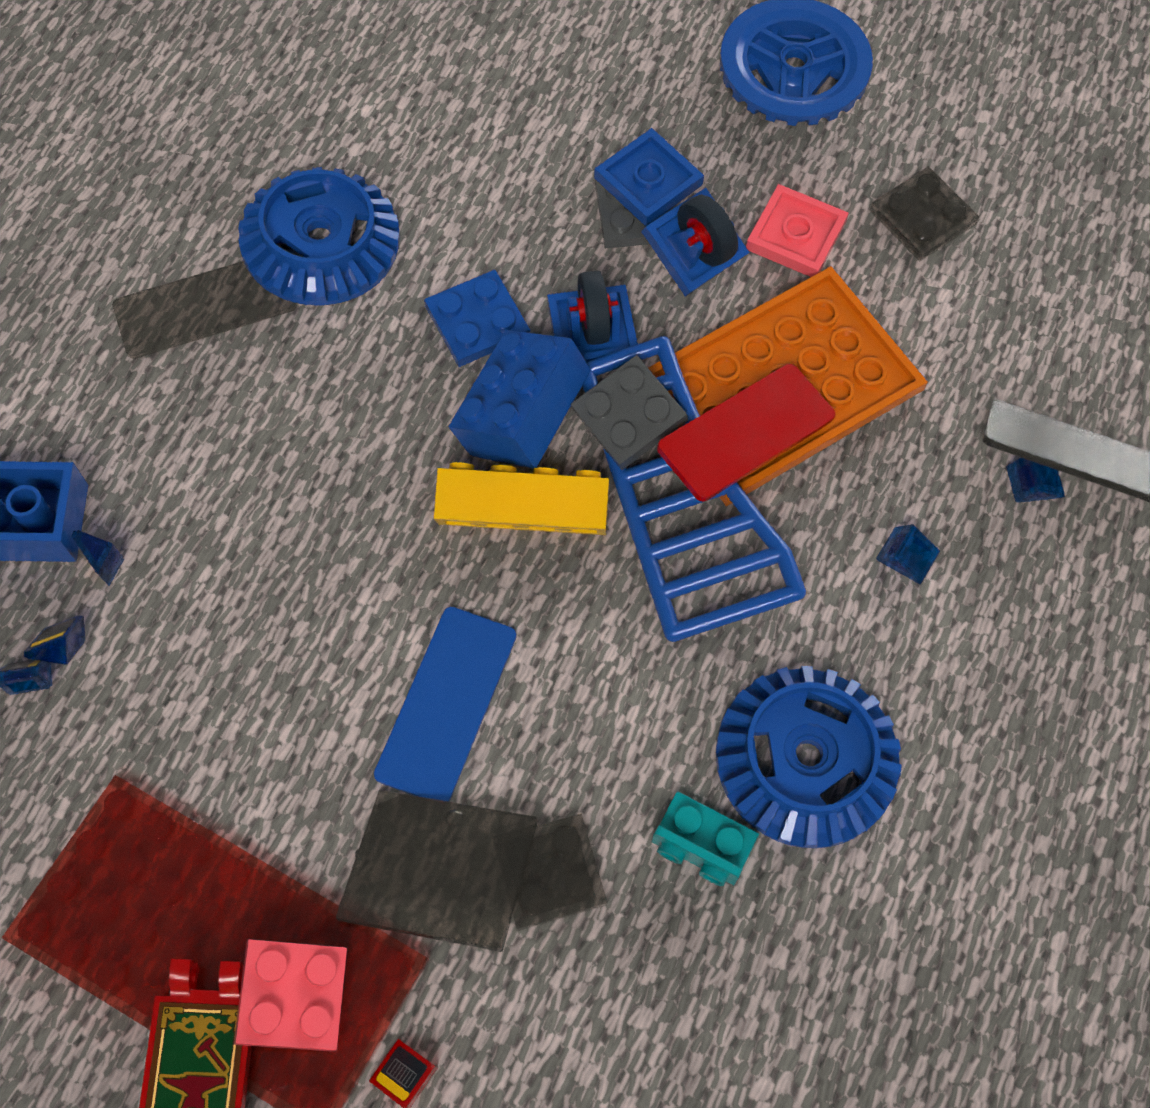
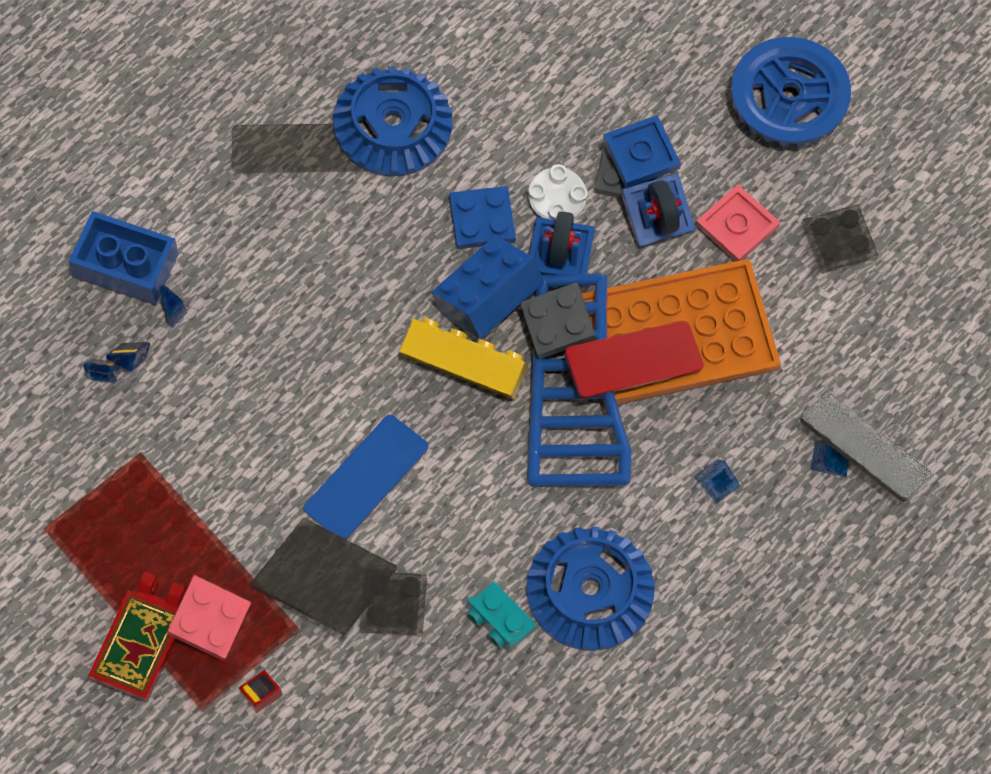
camera: 20 degrees right, 0 degrees up
none -> white dish [528,164,588,220]

